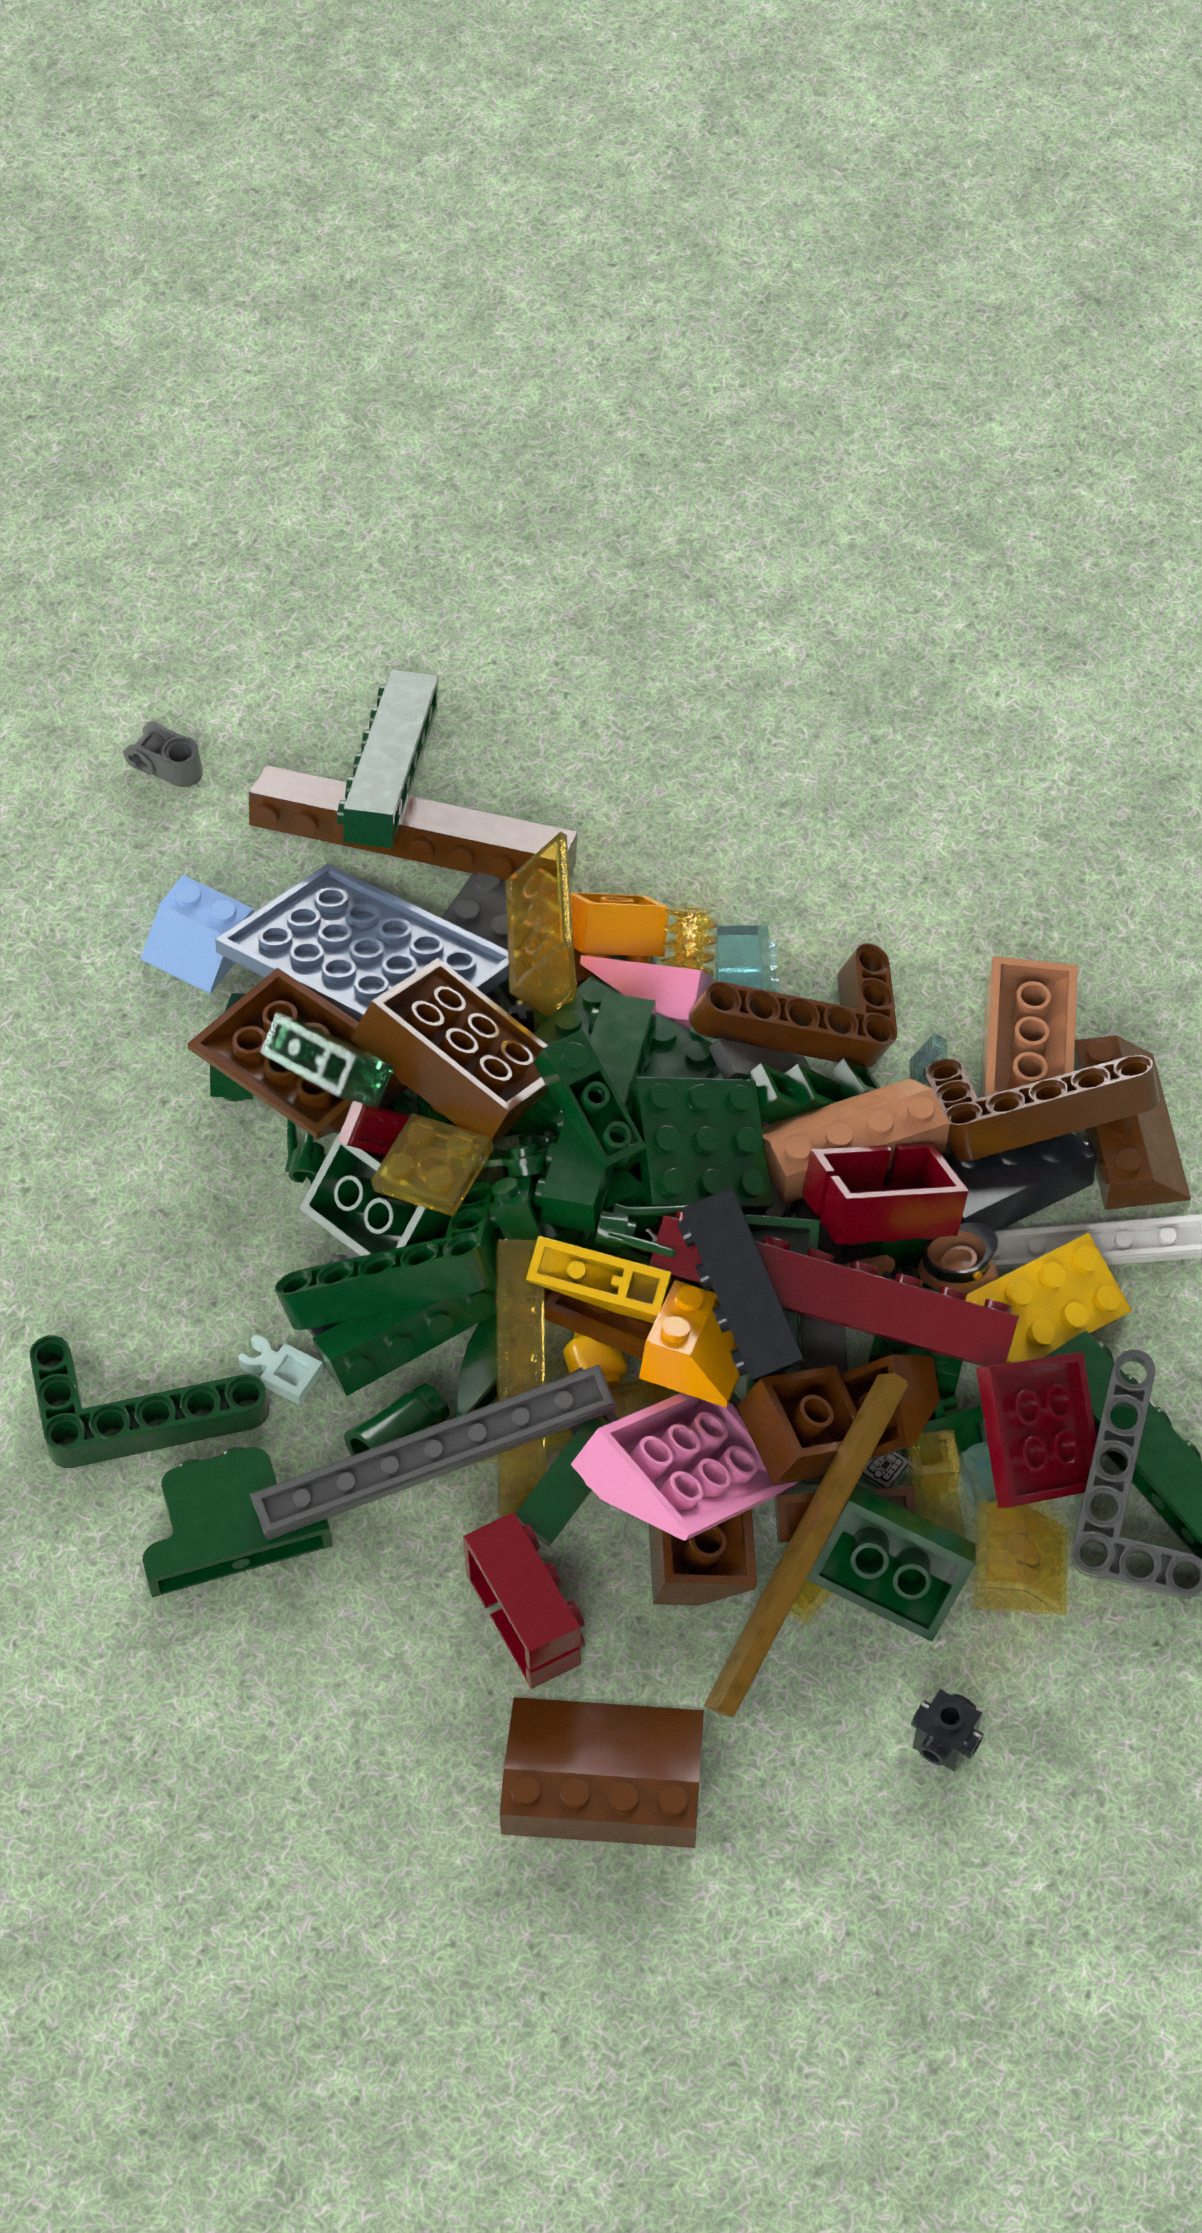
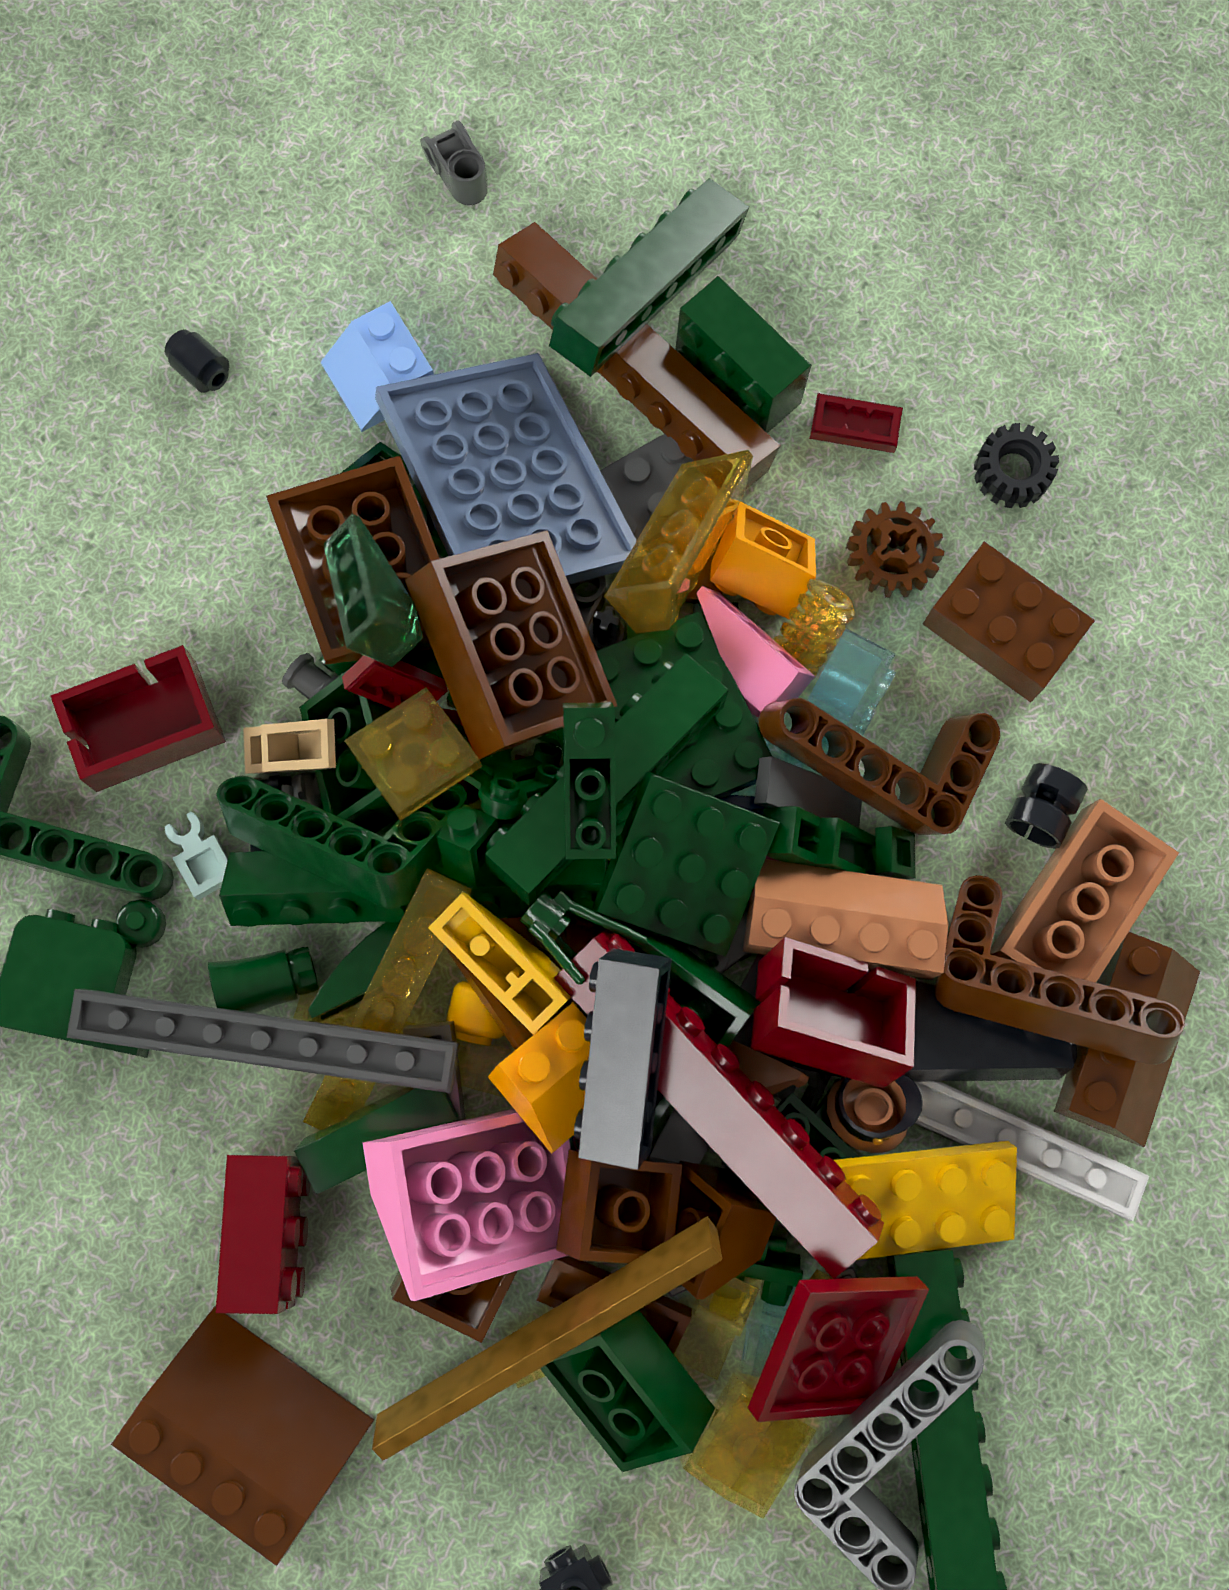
camera: 25 degrees right, 20 degrees up
clear light blue tile [909,1033,948,1086] -> none
none -> dark red piece [50,645,226,792]
none -> dark green piece [115,899,166,948]
none -> black brick [164,329,229,393]
none -> tan slope [243,719,336,774]
none -> dark grey bush [282,653,338,699]
none -> dark green brick [675,276,812,433]
none -> dark red plate [809,393,903,453]
none -> reddish brown gear [846,501,945,598]
none -> reddish brown brick [923,541,1095,703]
none -> black tyre [974,423,1059,508]
none -> black wheel [1005,763,1088,849]

